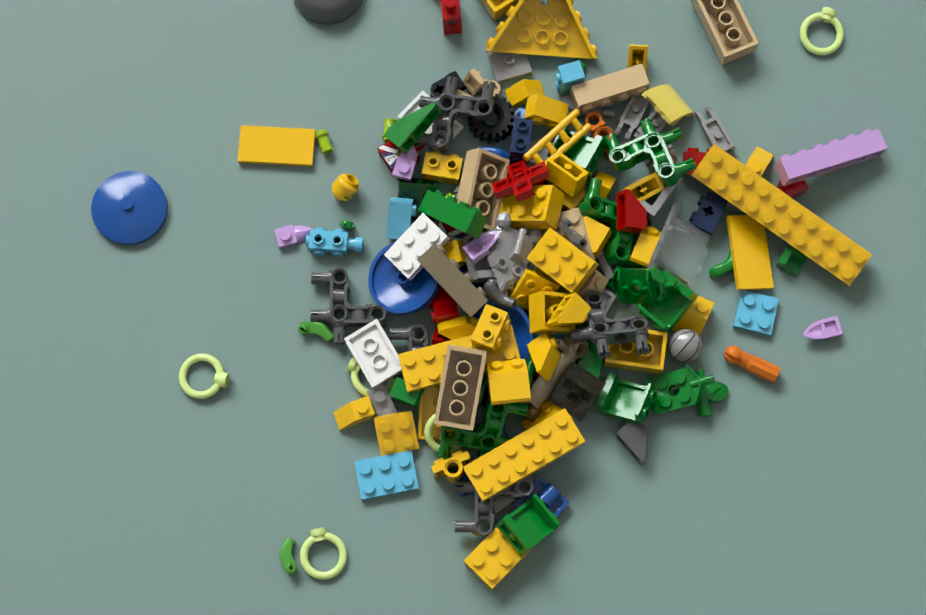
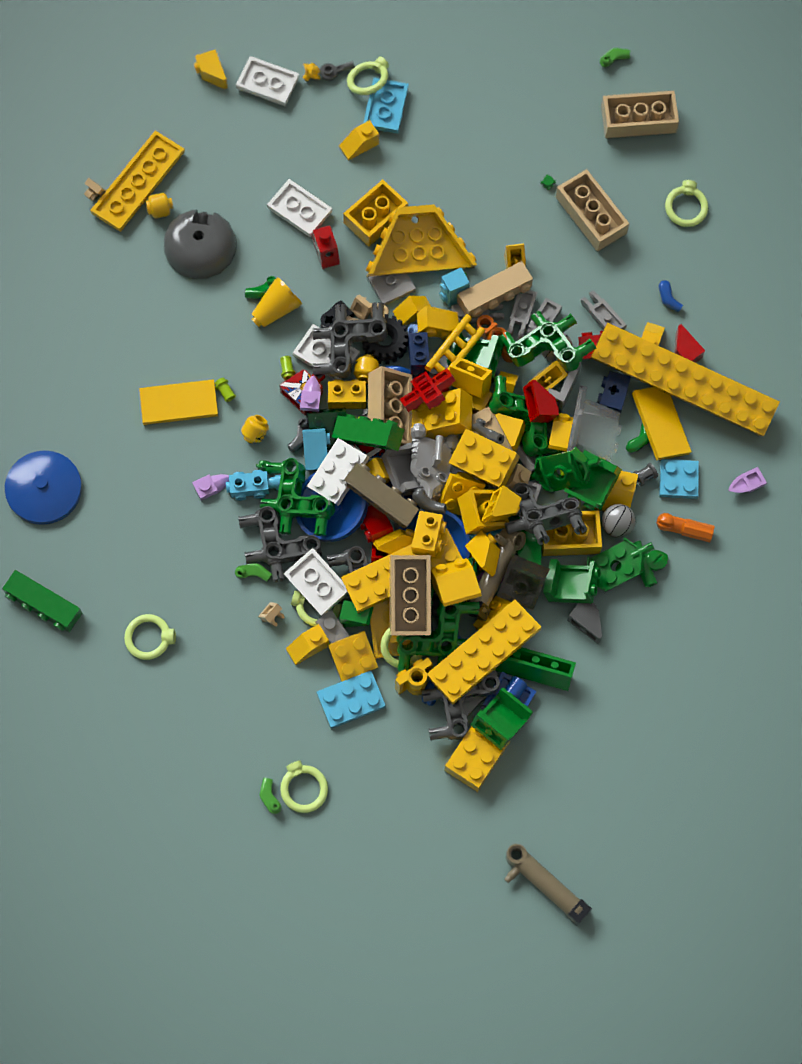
camera: 15 degrees left, 5 degrees down
green slope [384,102,443,154] -> none
lavender plate [462,231,499,264] -> none
light yellow slope [642,84,694,126] -> none
lavender brick [774,129,888,186] -> none
green panel [776,245,807,277] -> none
none -> green brick [2,570,83,633]
none -> green arm [245,276,276,299]
none -> yellow cone [251,277,303,327]
none -> tan tile [258,602,285,626]
none -> green pin [260,458,335,536]
none -> dark grey arm [287,418,309,453]
none -> yellow head [354,354,379,384]
none -> green brick [494,647,576,691]
none -> dark grey bush [633,463,658,486]
none -> blue arm [658,280,683,313]

